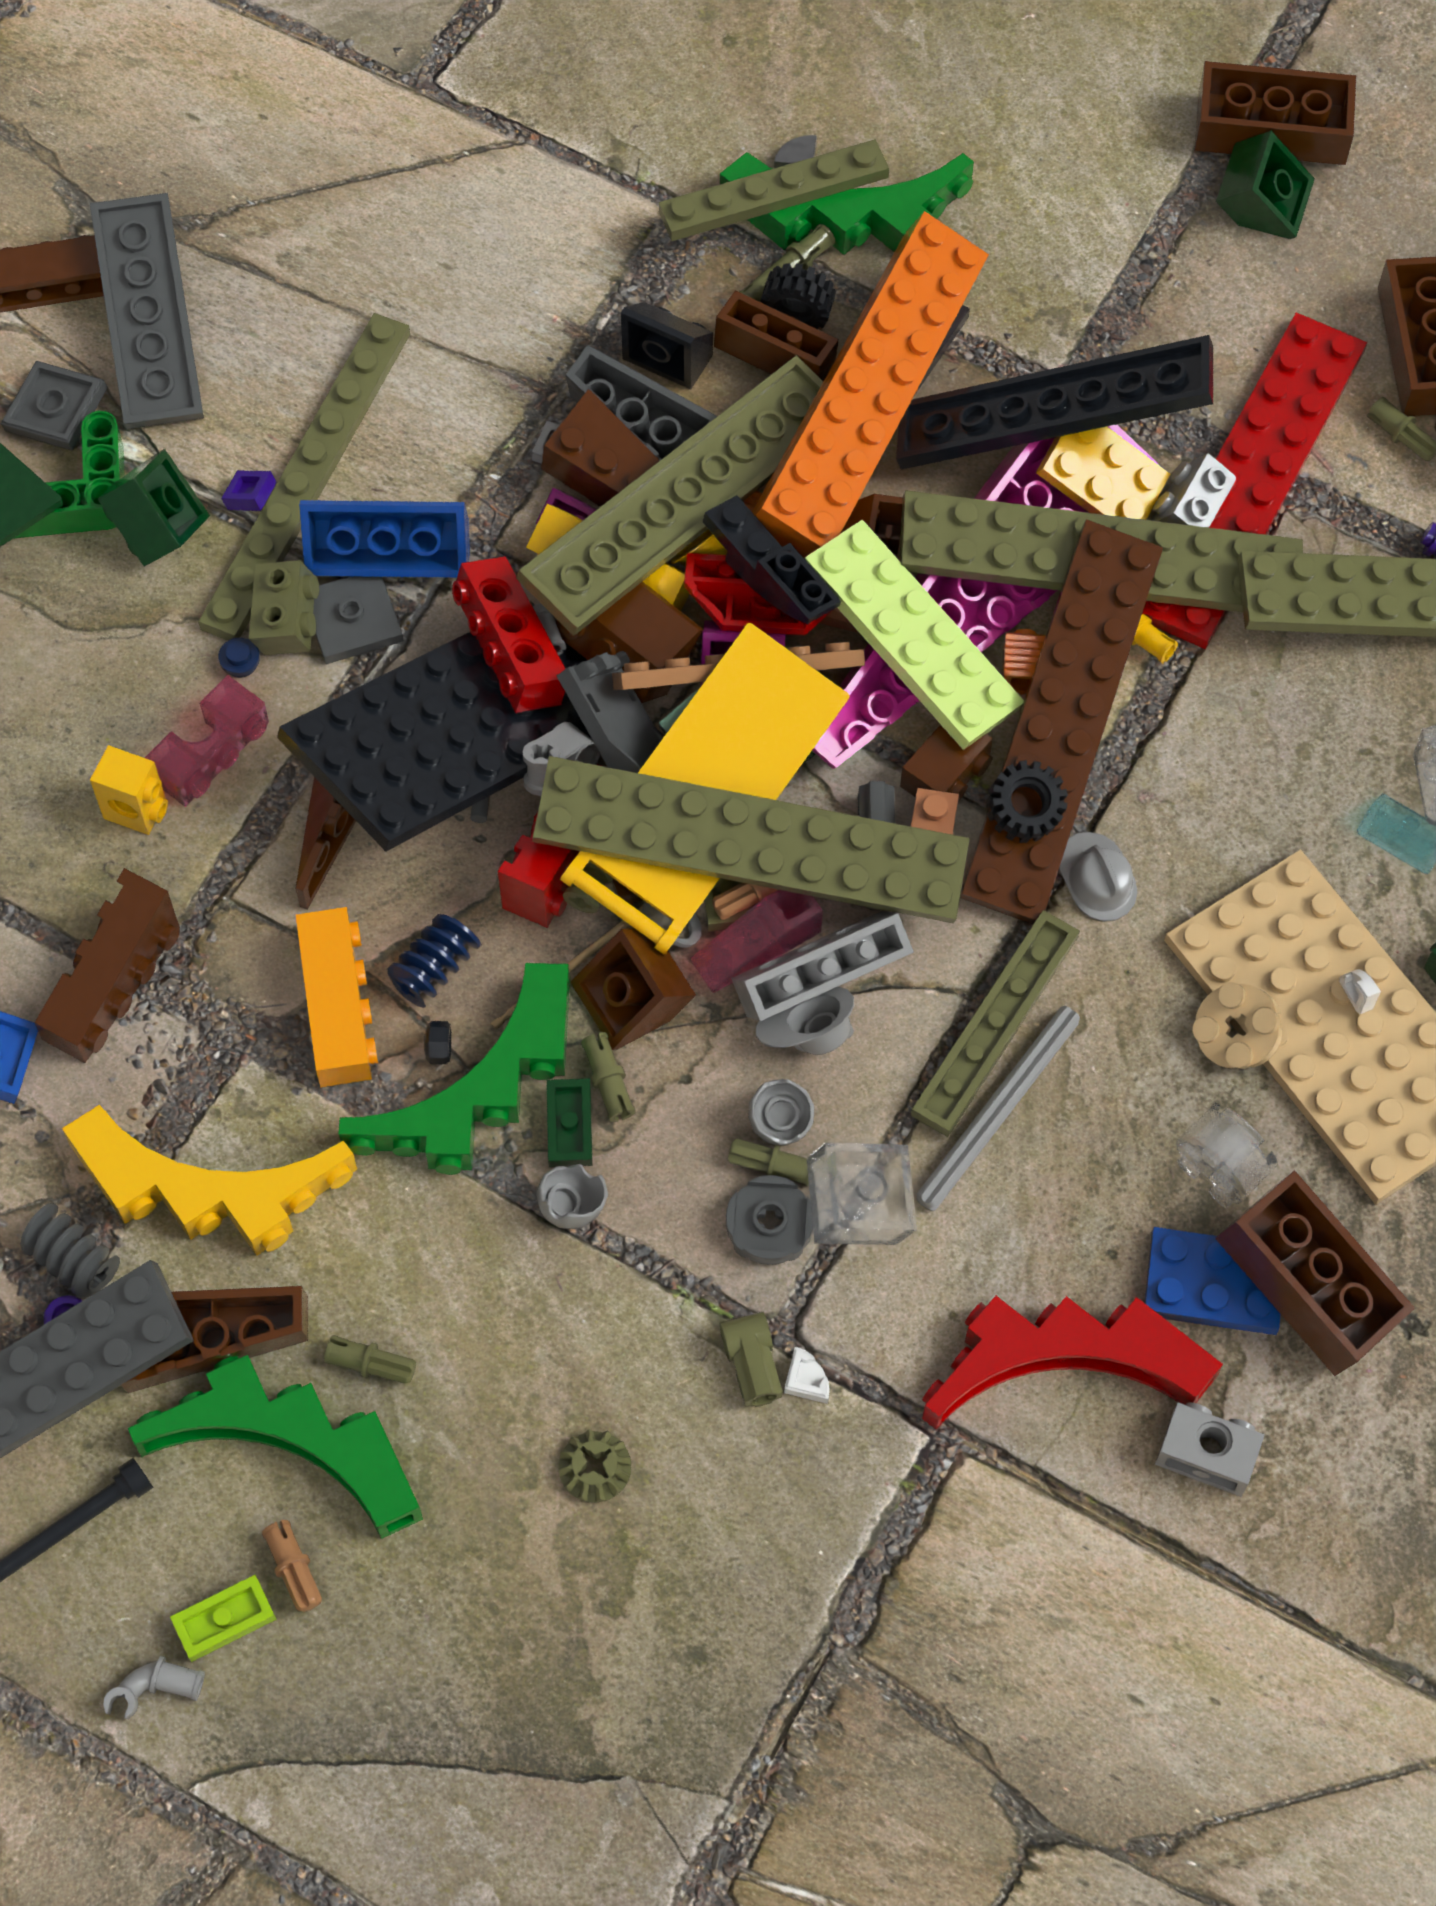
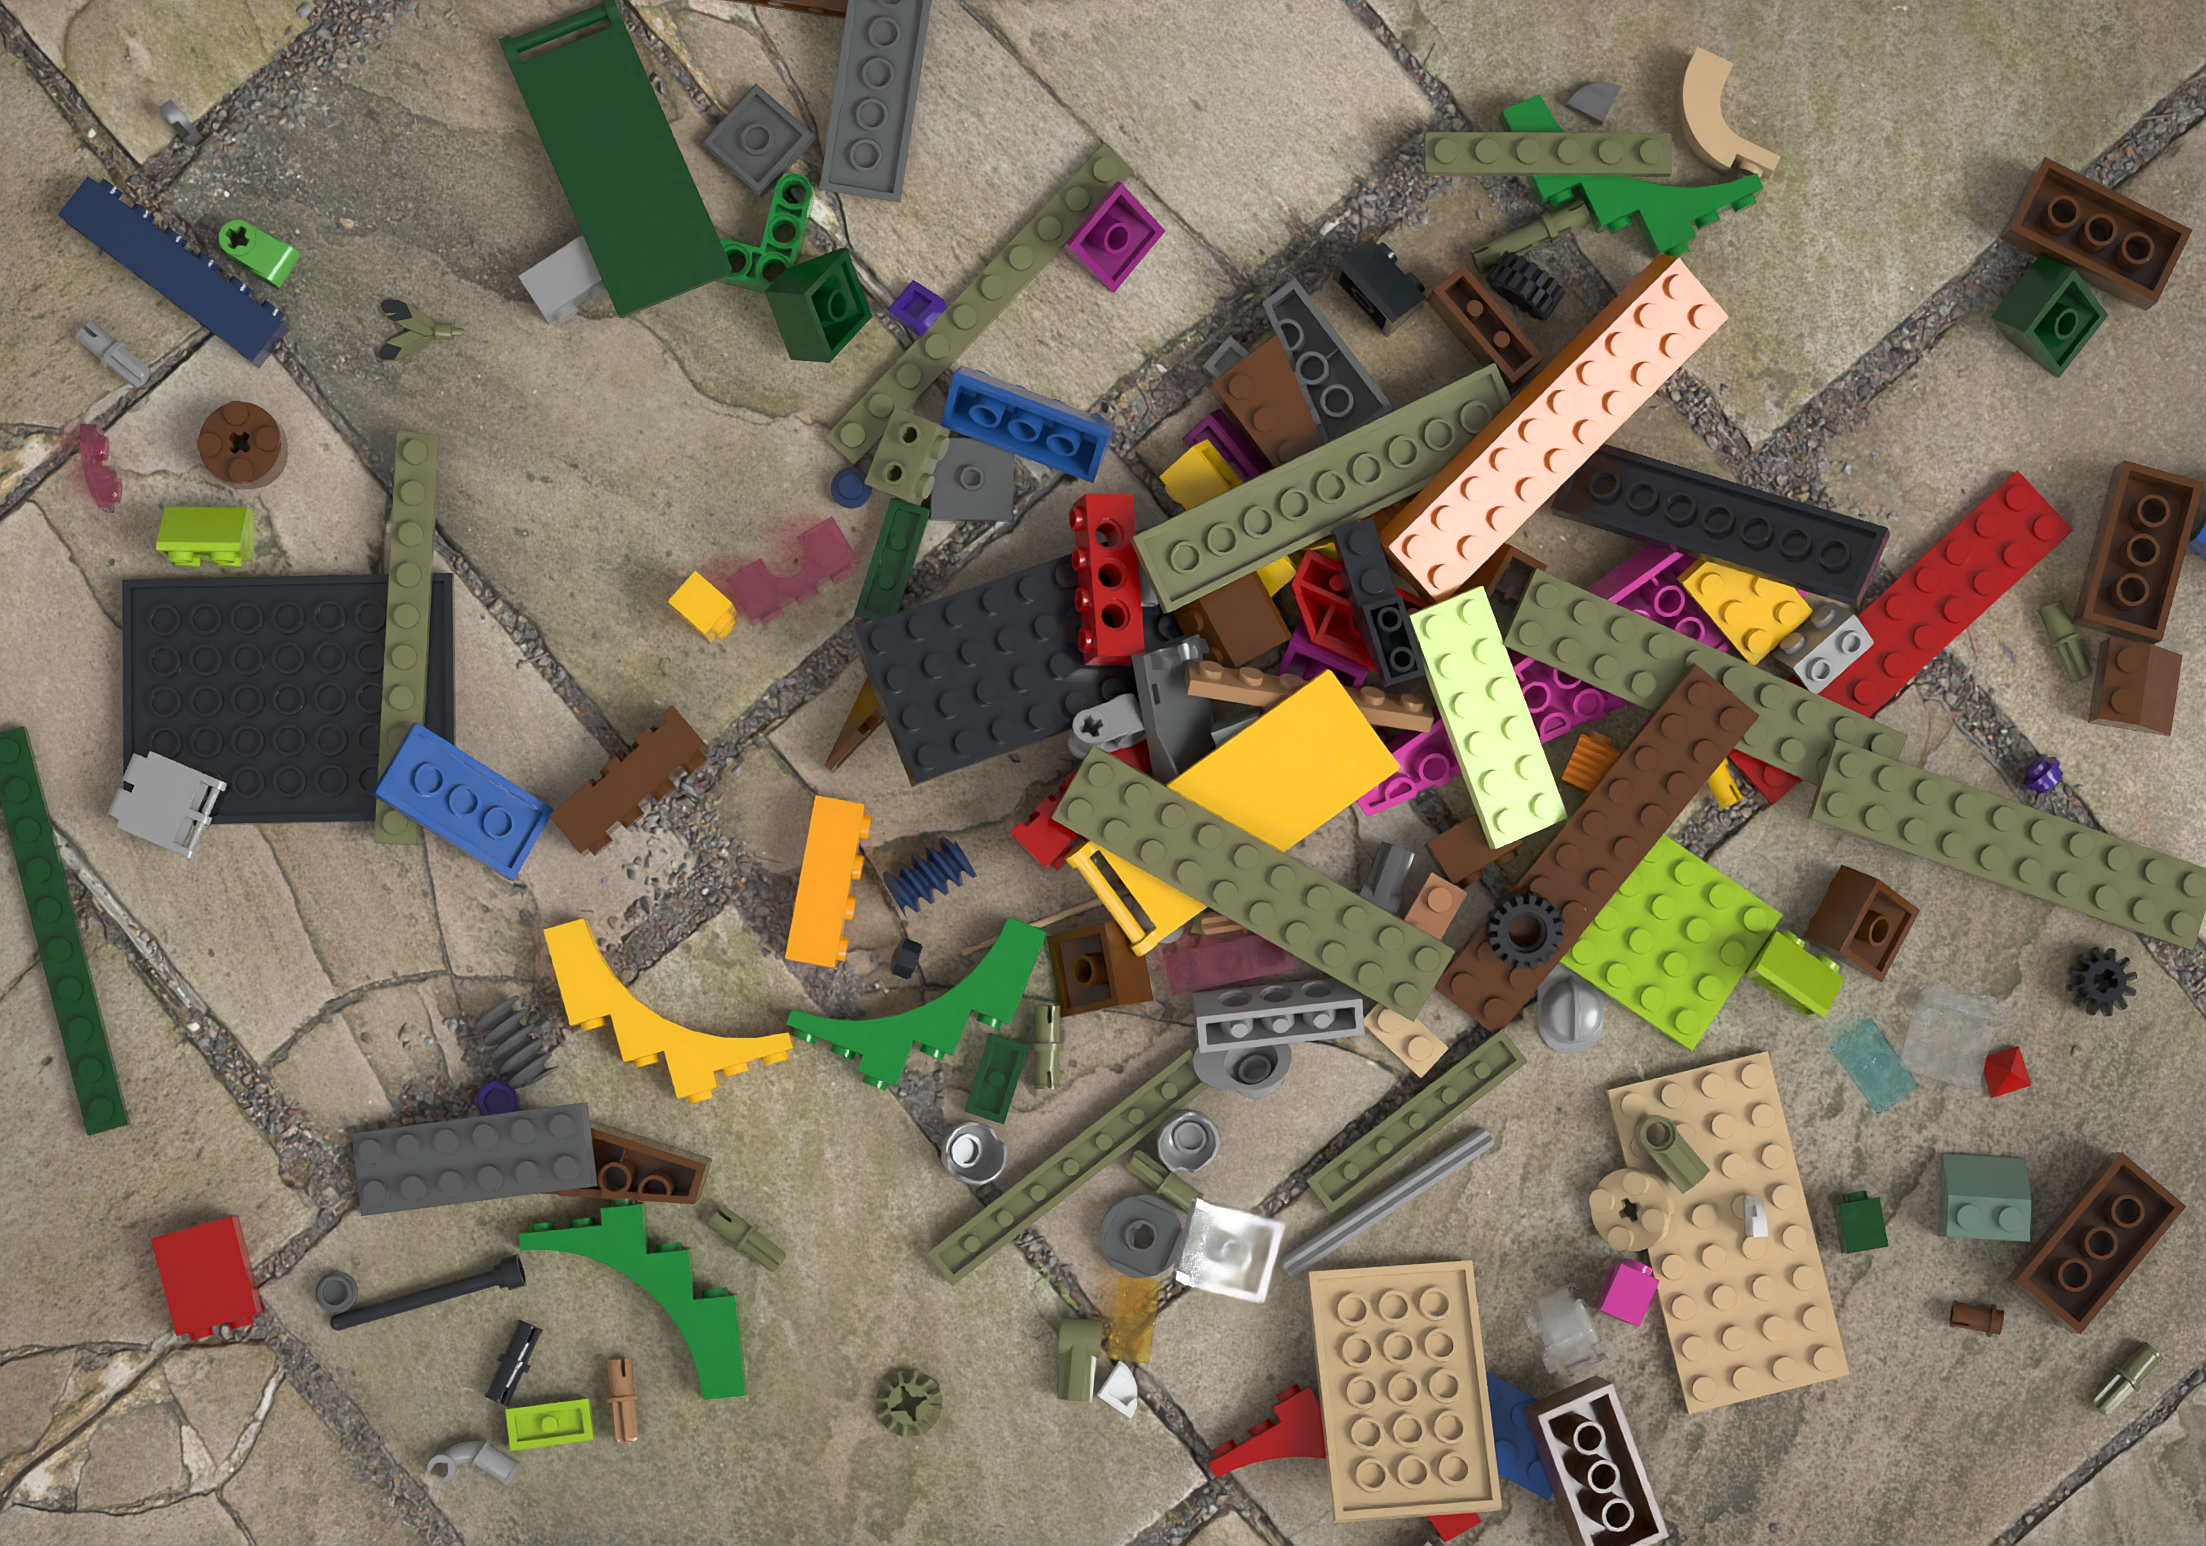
camera: 15 degrees right, 20 degrees up
none -> black pin [484,1319,543,1407]
none -> dark green plate [854,498,931,622]
none -> olive plate [927,1049,1209,1286]
none -> magenta slope [1065,181,1165,293]
none -> clear yellow plate [1107,1275,1161,1364]
none -> tan plate [1306,1260,1502,1523]
none -> tan plate [1364,1003,1449,1078]
none -> lime plate [1559,834,1783,1052]
none -> dark pink brick [1592,1258,1660,1327]
none -> olive piece [1634,1115,1710,1194]
none -> tan arch [1678,46,1781,179]
none -> lime slope [1744,930,1845,1021]
none -> reddish brown slope [1803,865,1920,982]

